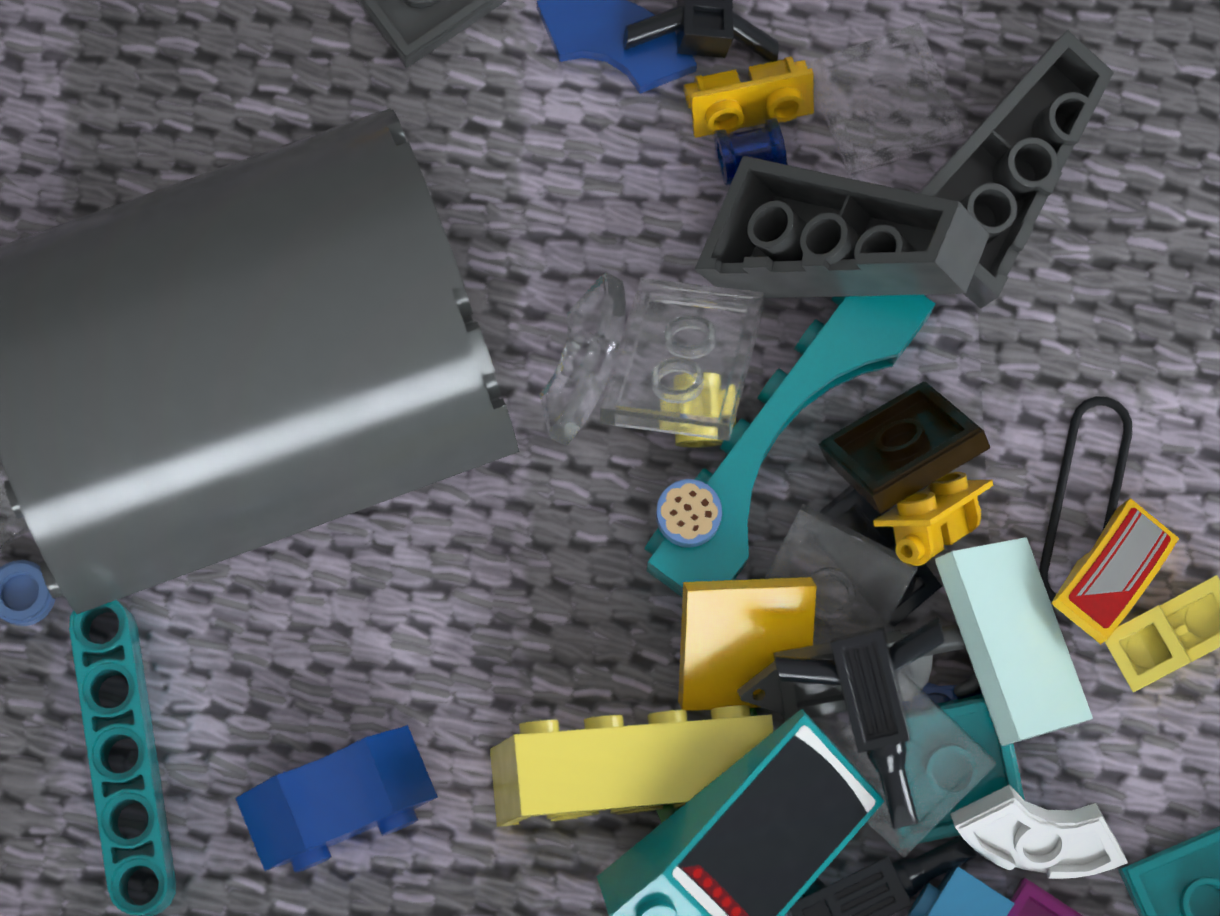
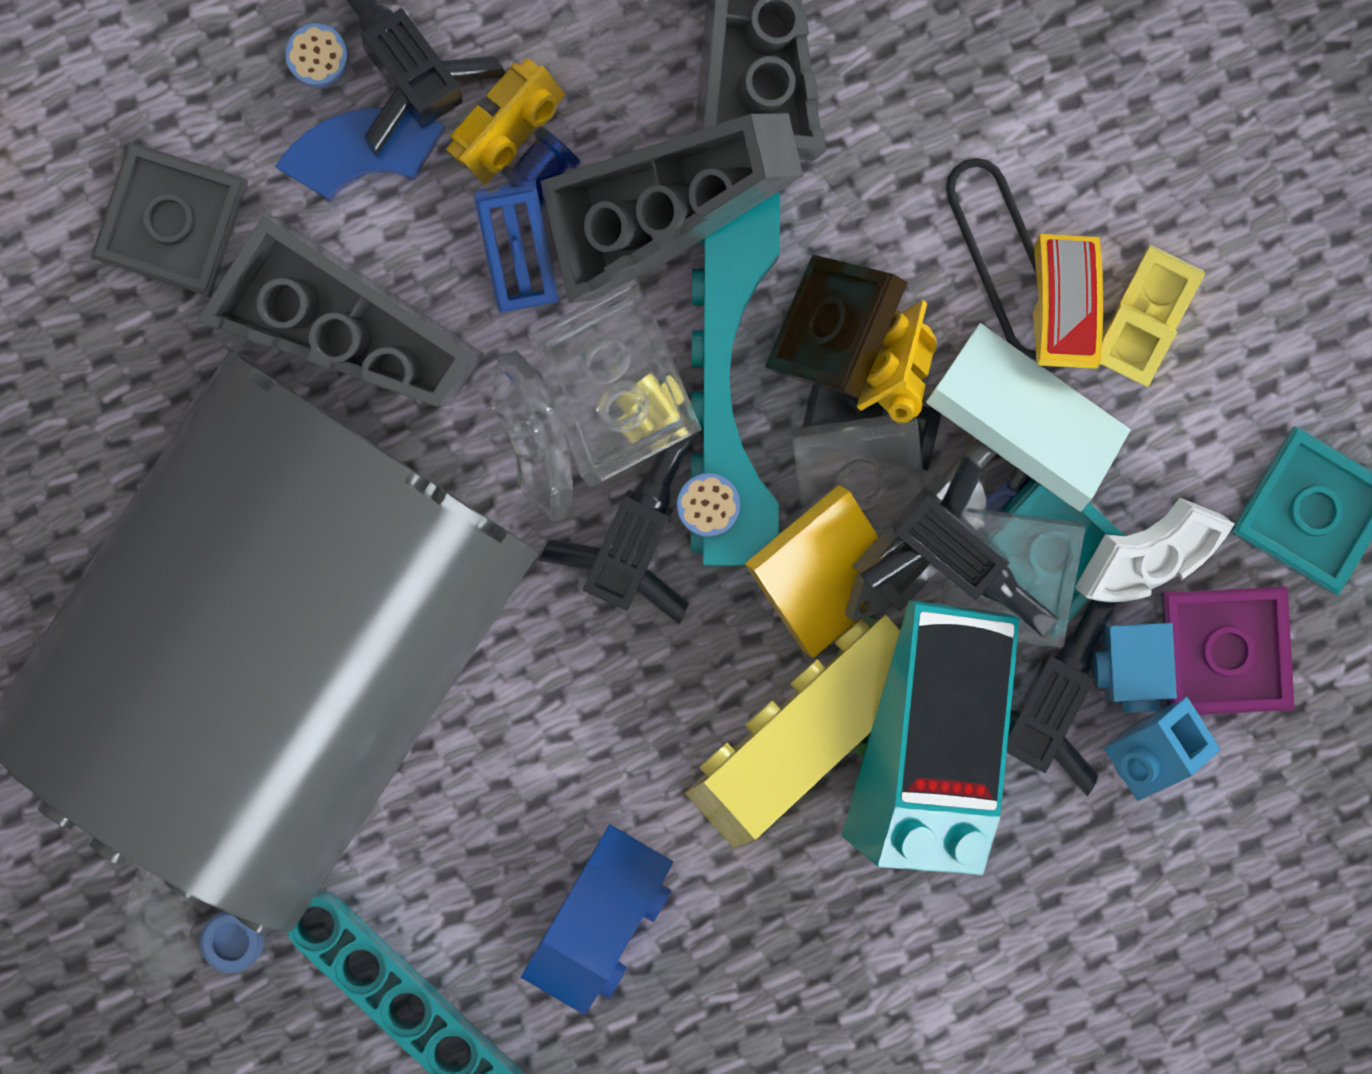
camera: 30 degrees left, 10 degrees up
none -> dark grey wedge [196,216,484,407]
none -> blue tile [474,180,559,313]
none -> black piece [539,427,692,625]

